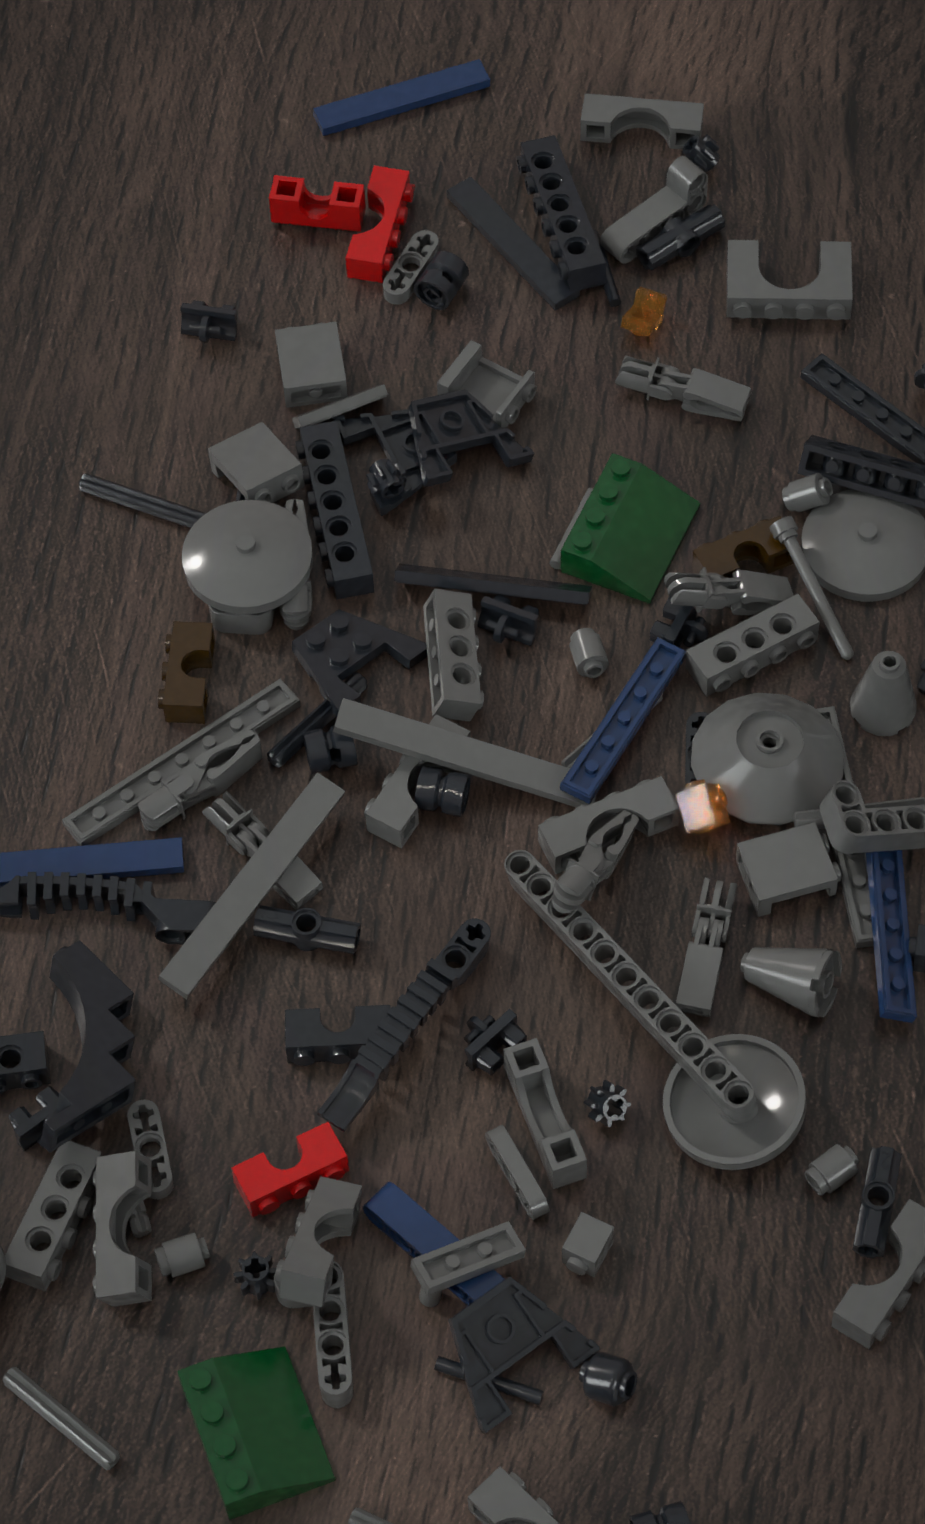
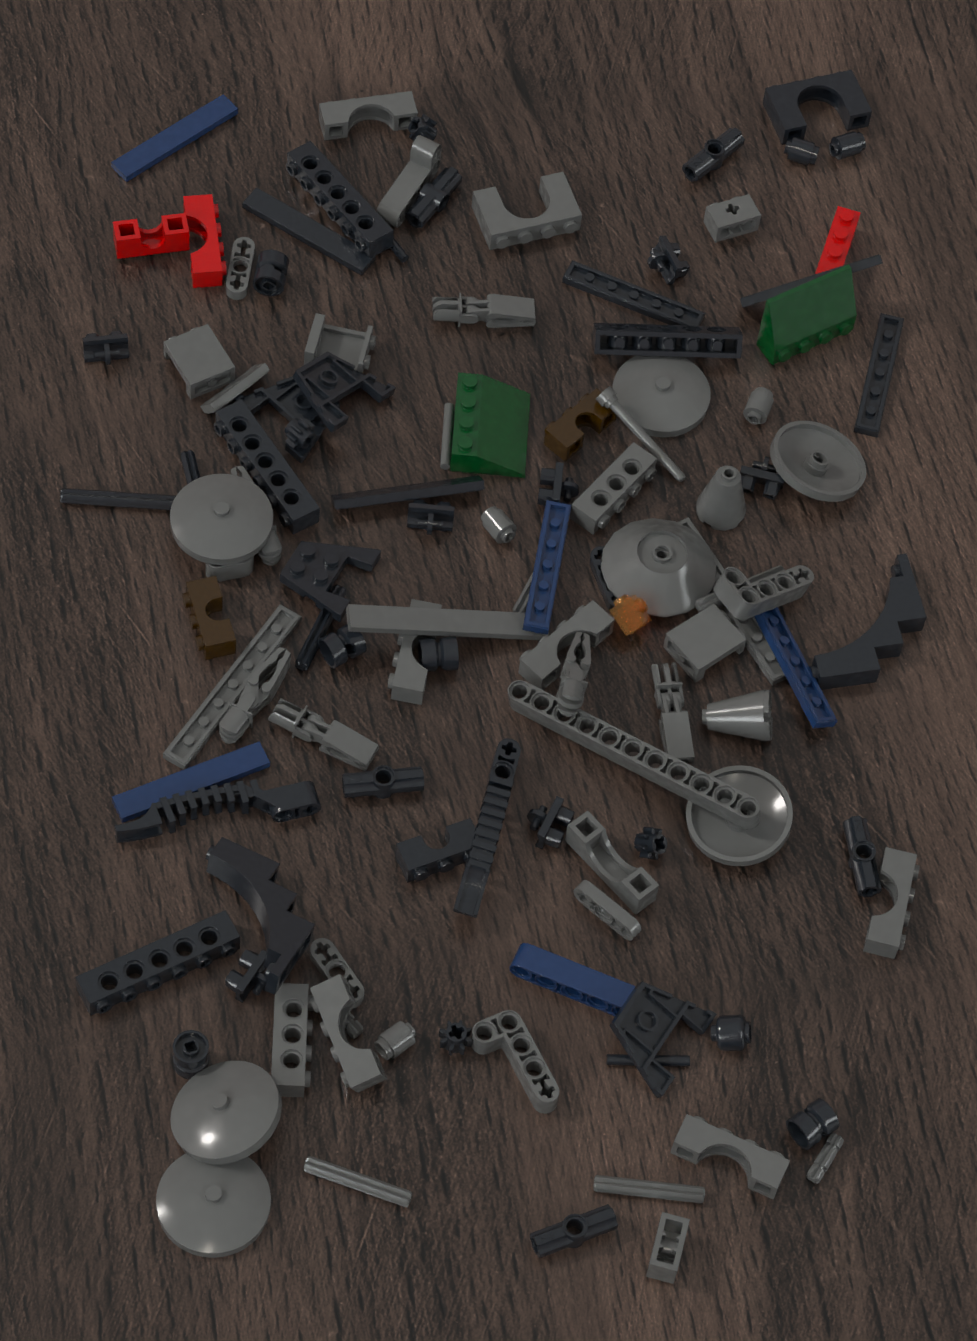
camera: 30 degrees left, 0 degrees up
dark grey tile [158,772,345,999] -> none
dark green slope [177,1346,336,1520] -> none
dark grey panel [208,422,305,503] -> none
red arch [231,1122,349,1217] -> none
dark grey arch [275,1176,362,1307] -> none
dark grey piece [410,1221,526,1307] -> none
dark grey brick [423,588,484,722] -> none
dark grey brick [562,1212,614,1278] -> none
clear orange bracket [621,287,667,337] -> none
dark grey arm [664,567,794,615] -> none
dark grey brick [782,473,833,513] -> none
dark grey brick [804,1144,859,1196] -> none

